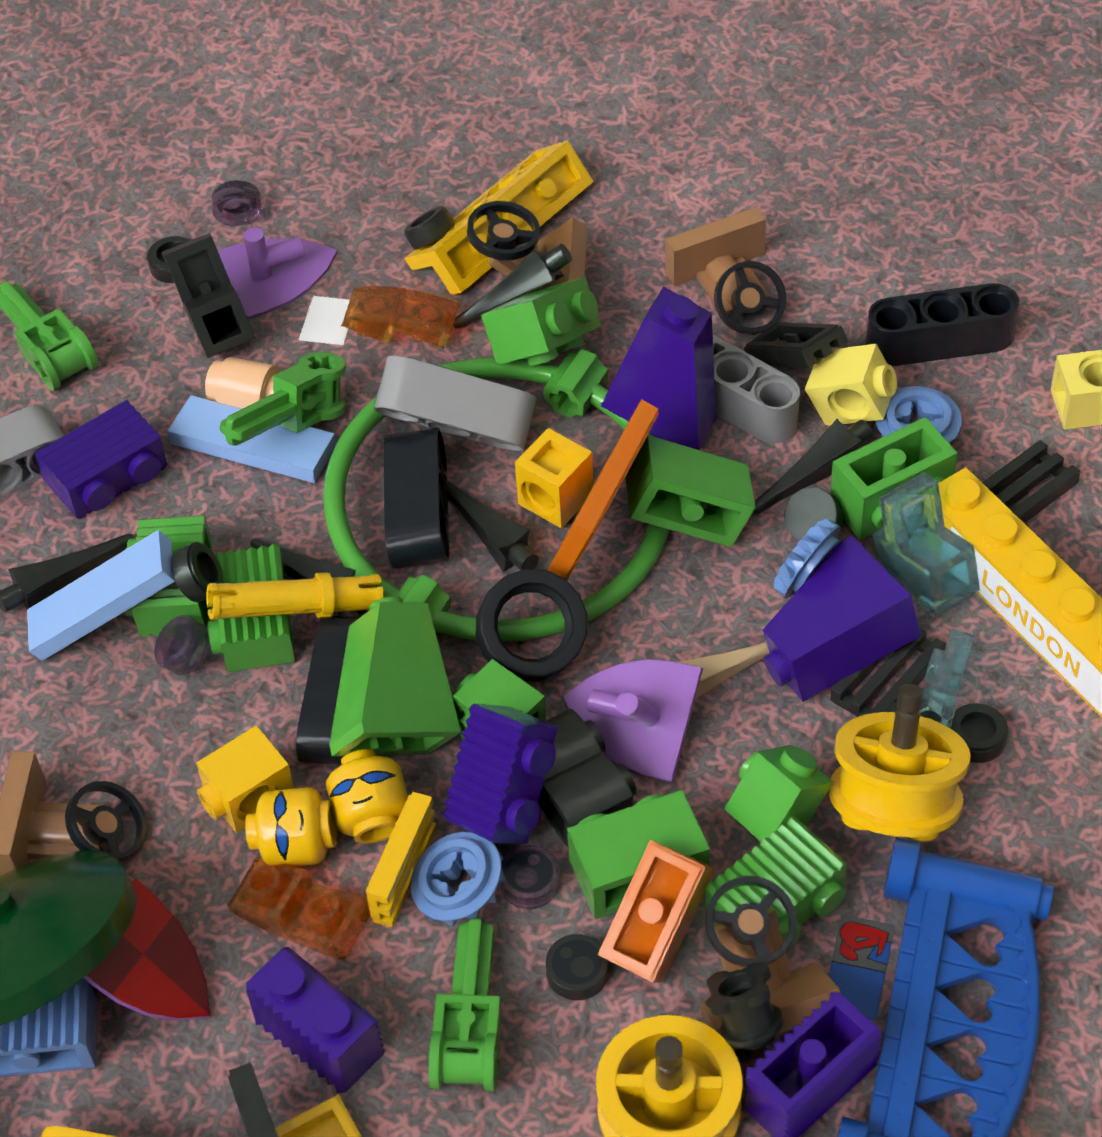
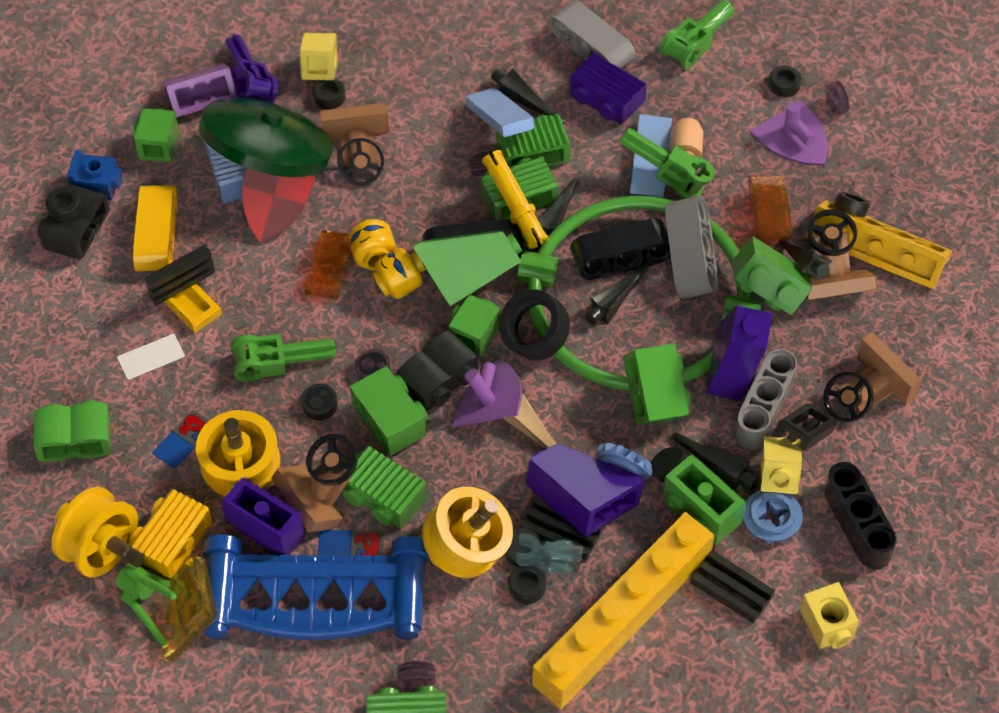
camera: 75 degrees right, 5 degrees up
pearl dark grey brick [162,233,256,358] -> none
pearl dark grey tile [171,542,224,603] -> none
yellow brick [196,725,294,833] -> none
dark purple brick [246,947,385,1093] -> none
white sticker [299,296,357,345] -> none
yellow tile [366,792,437,928] -> none
medium blue gear [411,832,506,927] -> none
dark purple brick [441,704,558,844] -> none
yellow brick [515,428,594,529] -> none
orange tile [547,399,659,580] -> none
orange slope [598,840,715,983] -> none
pearl dark grey brick [705,962,784,1050] -> none
bright green brick [724,745,833,842] -> none
clear light blue brick [872,472,980,616] -> none

